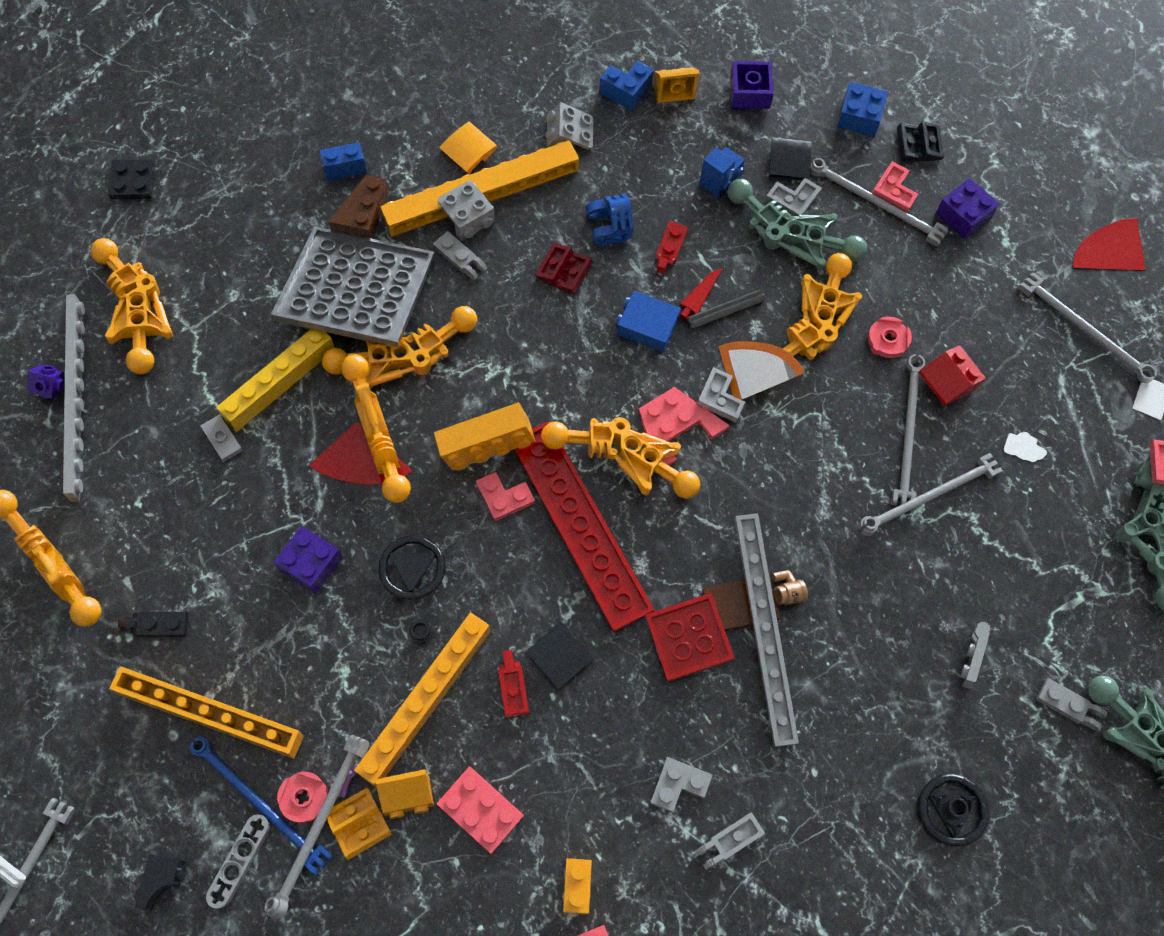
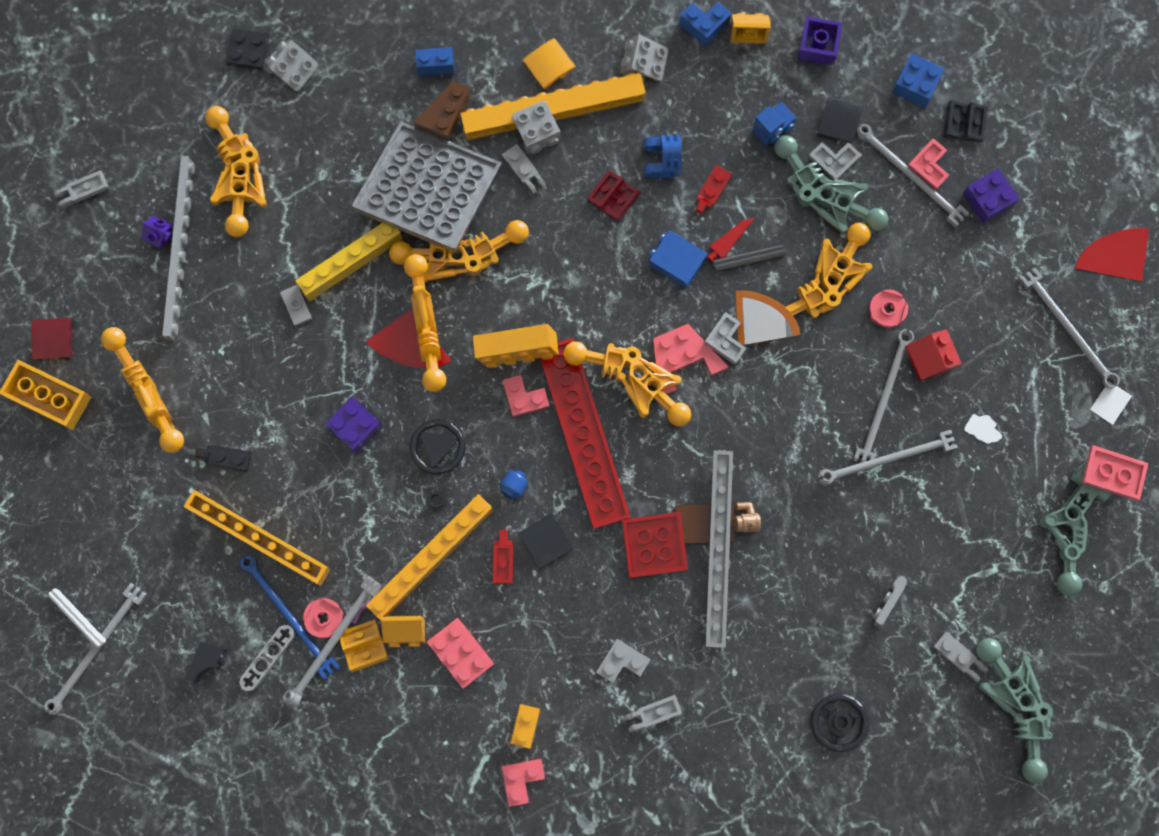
camera: 15 degrees right, 10 degrees up
none -> light grey bracket [264,40,318,91]
none -> blue head [499,470,528,499]

